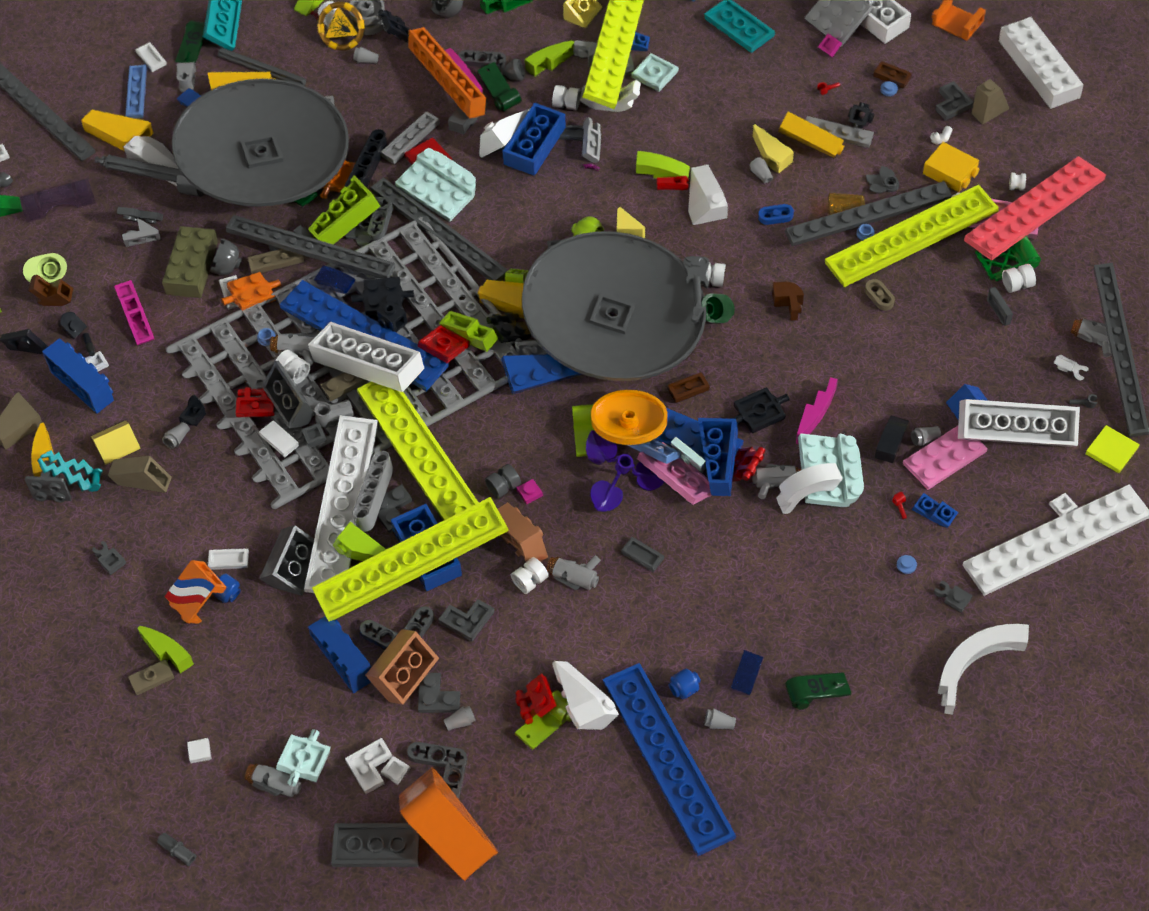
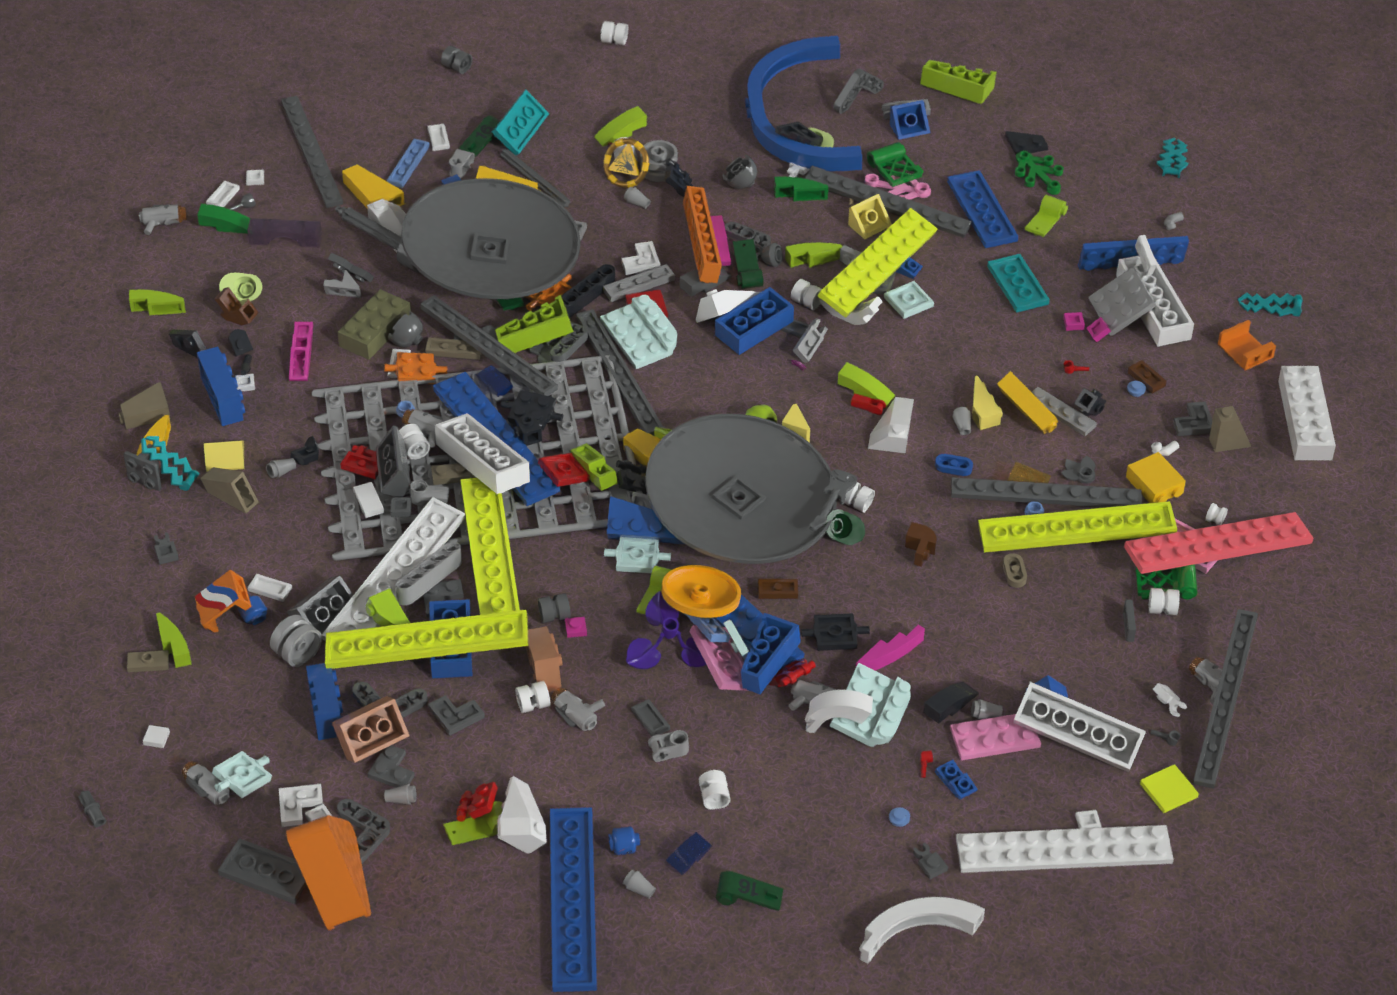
camera: 20 degrees right, 10 degrees down
none -> light grey wheel [270,615,322,667]
none -> light aqua plate [604,537,671,574]
none -> white plate [622,241,660,275]
none -> light grey piece [648,730,689,762]
none -> white wheel [699,770,730,810]
none -> dark pink plate [1063,312,1085,331]

